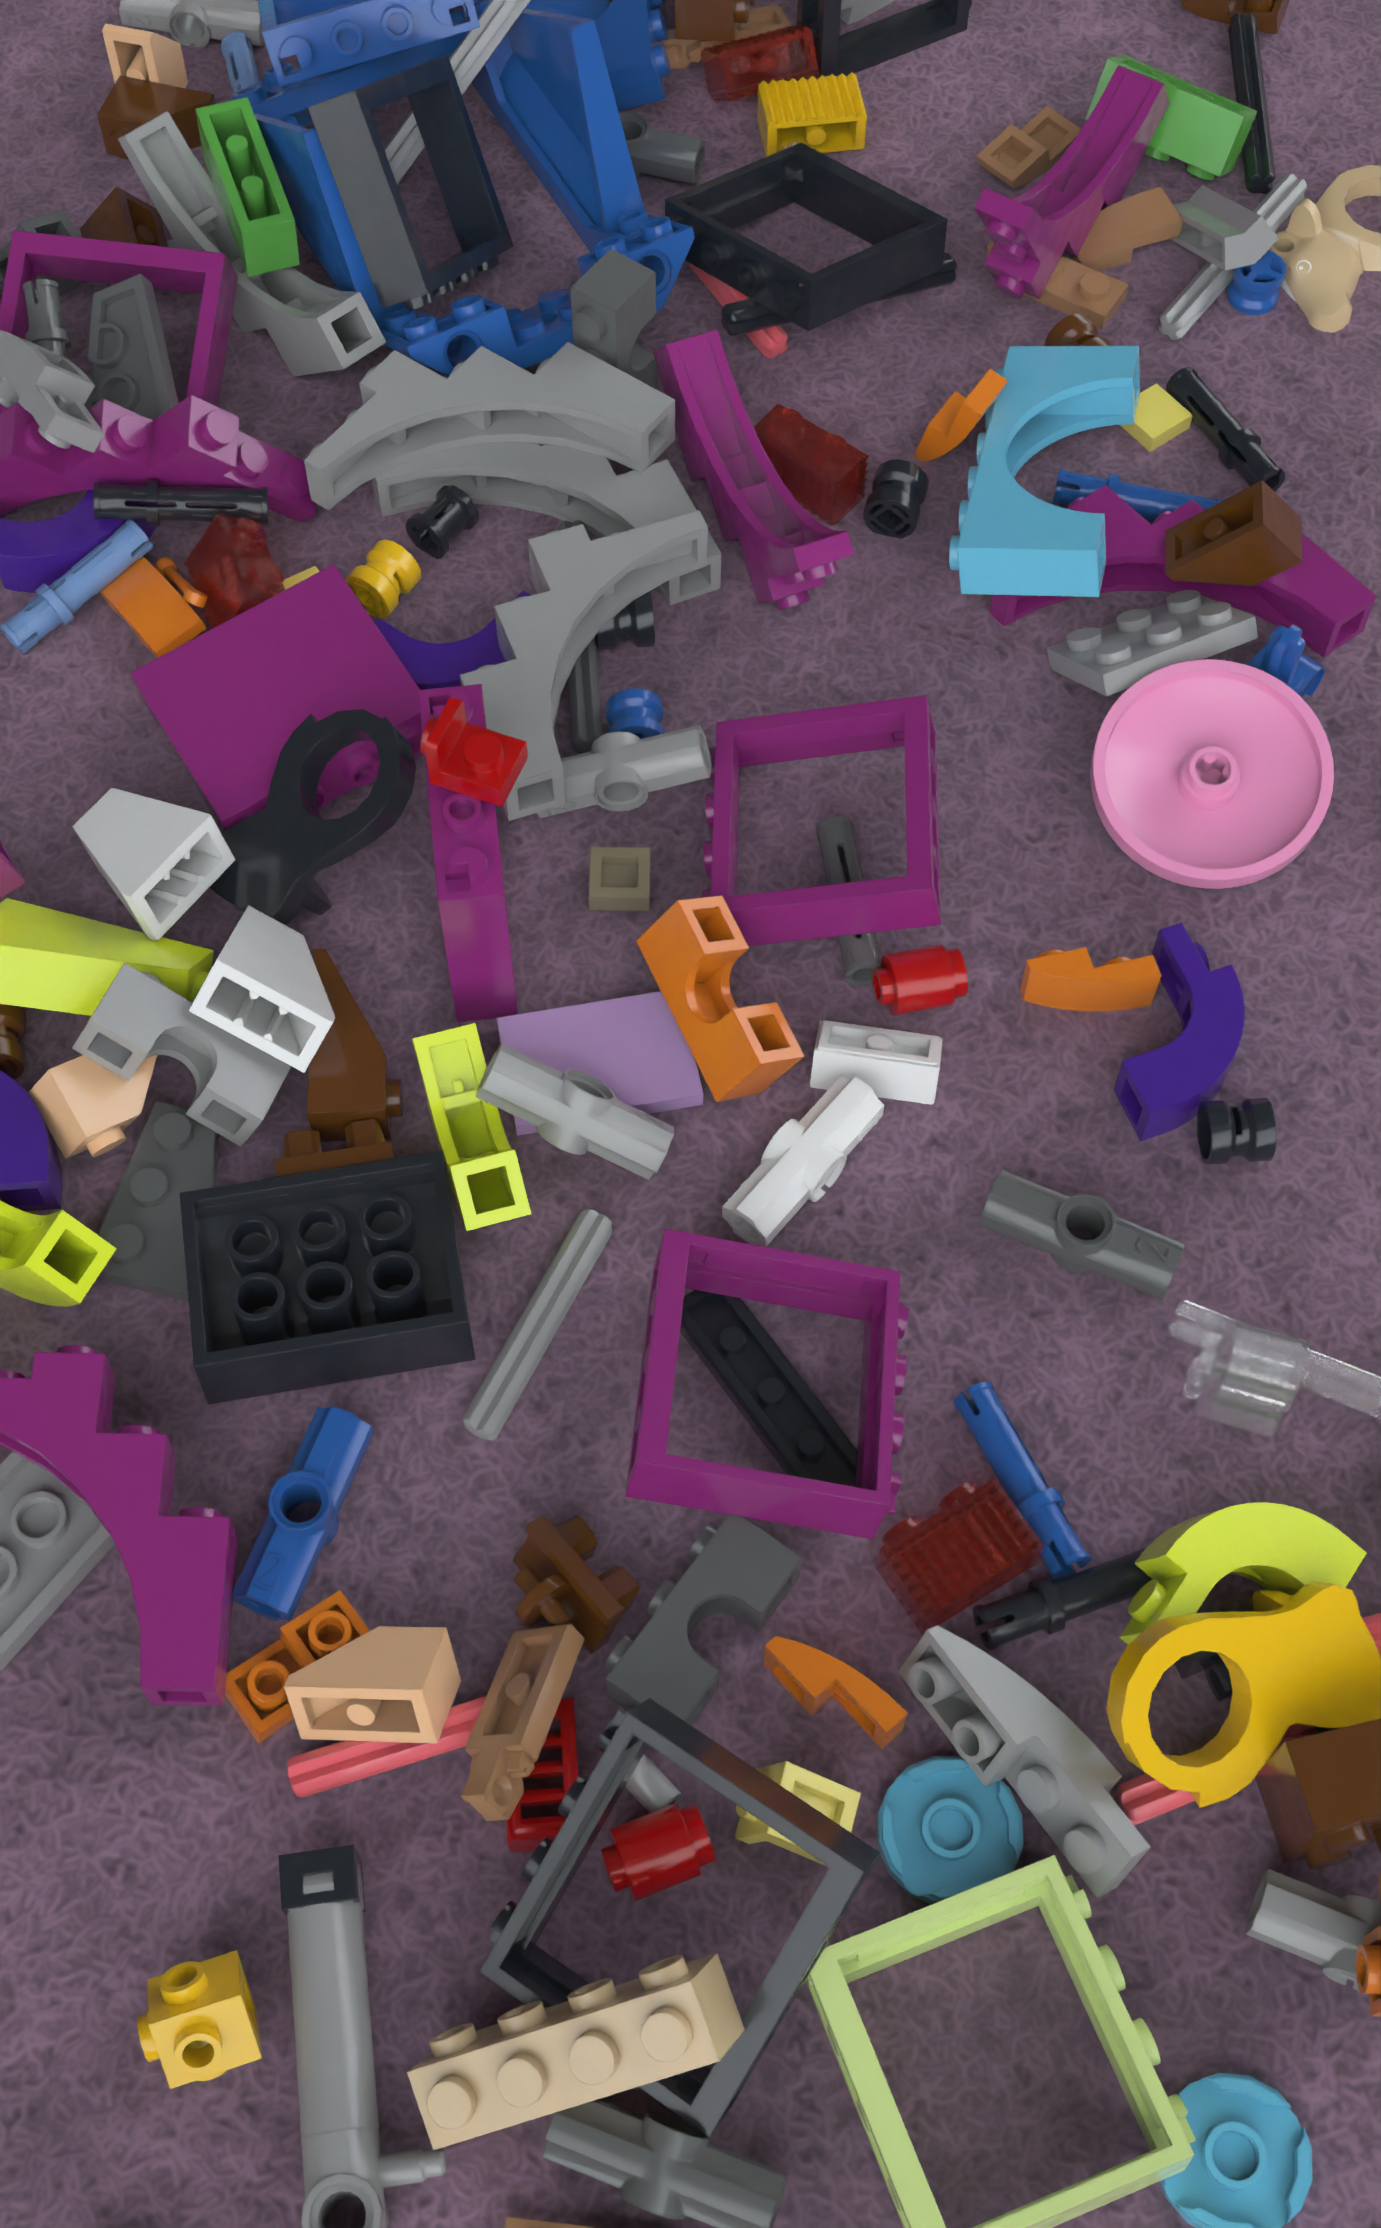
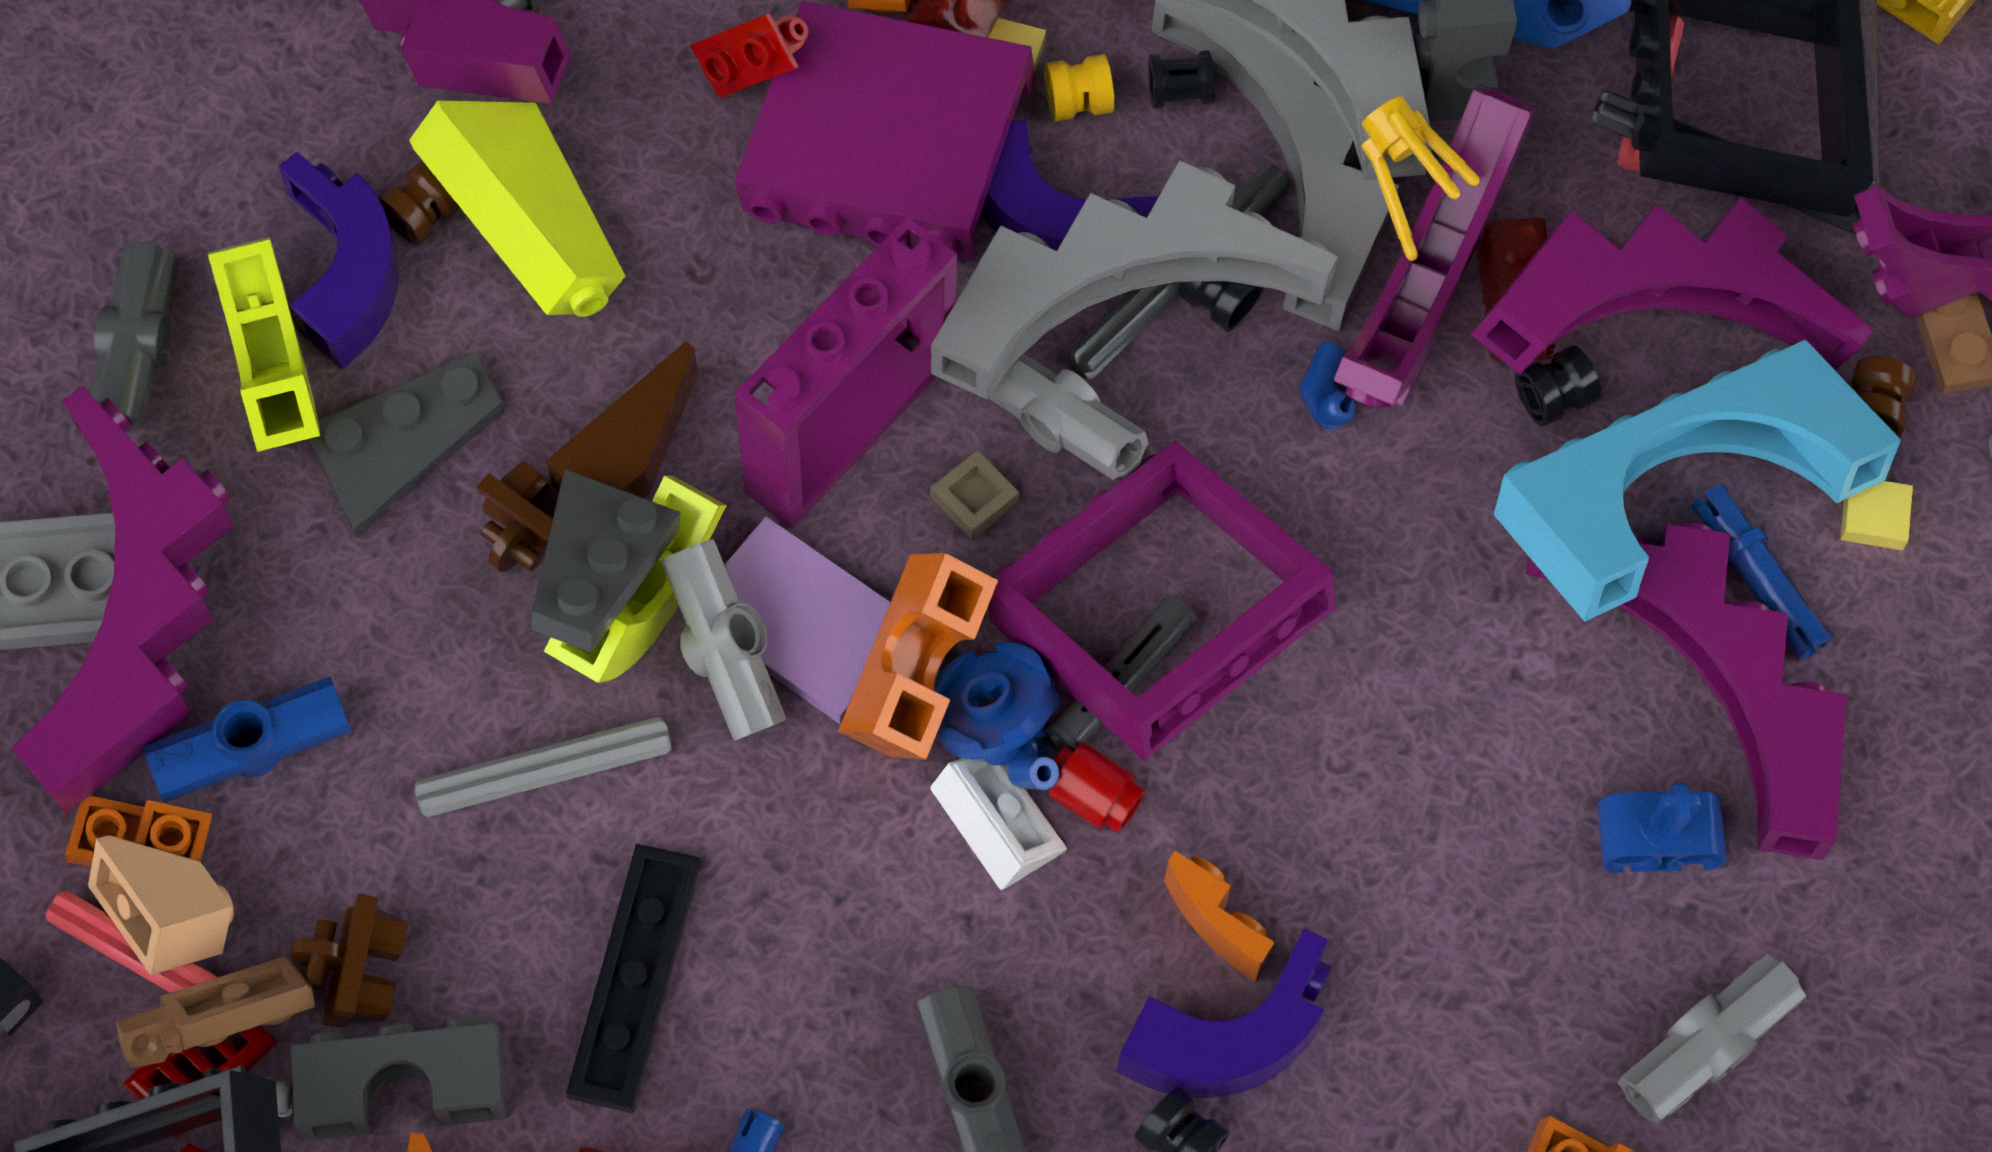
camera: 45 degrees right, 5 degrees up
light nougat slope [28,1055,157,1159] -> none
white slope [72,788,235,941] -> none
light grey arch [72,963,291,1147] -> none
black slope [180,1151,476,1405] -> none
white slope [189,905,335,1073] -> none
black animal [209,709,416,925] -> none
red bracket [420,697,528,807] -> none
blue wheel [606,688,664,739] -> none
magenta window [625,1228,909,1539] -> none
white piece [722,1075,884,1247] -> none
orange slope [913,368,1008,462] -> none
light grey plate [1047,590,1258,697] -> none
bright pink dish [1090,659,1334,889] -> none
reddish brown slope [1165,480,1303,586] -> none
black pin [1166,367,1285,492] -> none
none -> dark grey wing [531,469,680,653]
none -> red hinge [690,12,808,98]
none -> blue plate [934,642,1060,766]
none -> blue arm [1006,728,1059,790]
none -> blue arm [1299,342,1356,430]
none -> yellow plant [1361,96,1480,261]
none -> magenta arch [1471,197,1874,375]

